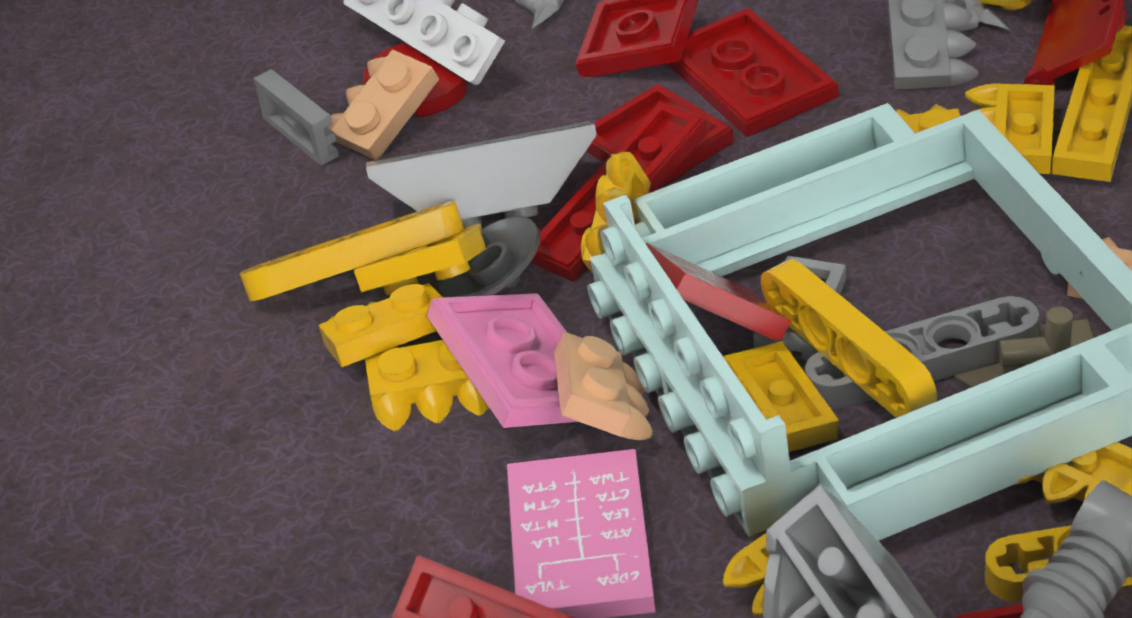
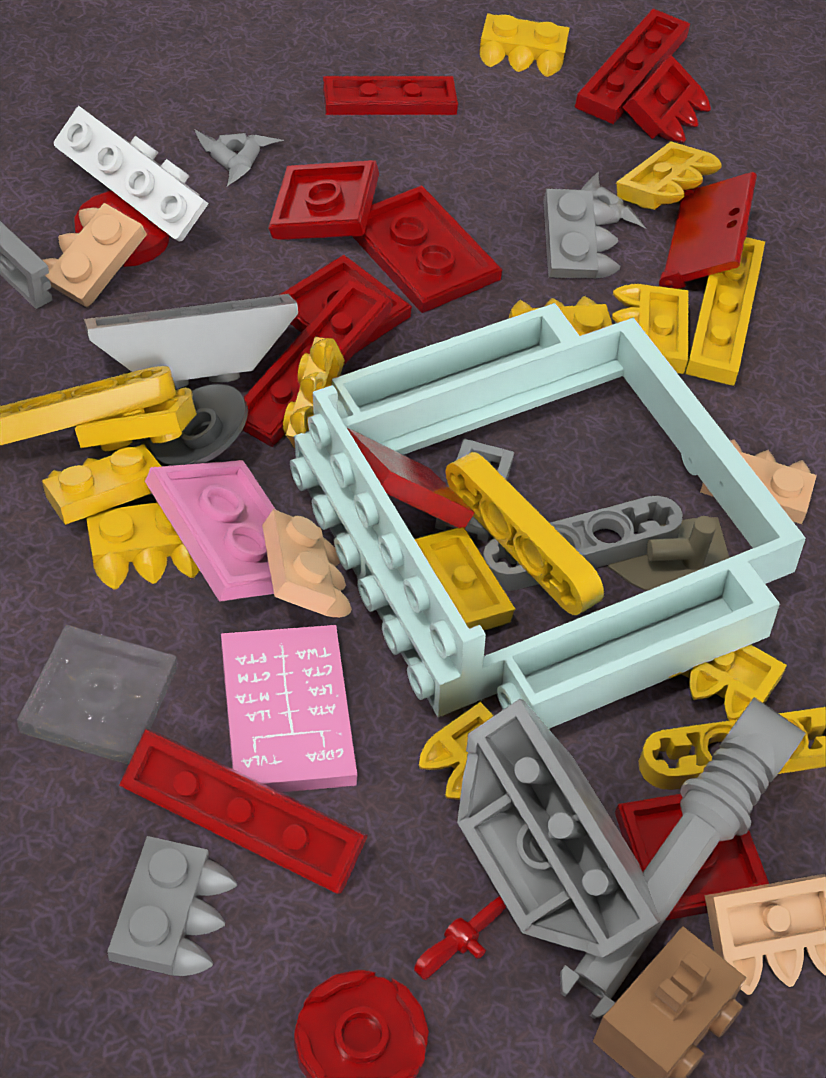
camera: 15 degrees left, 10 degrees up
none -> clear plate [17,625,177,765]

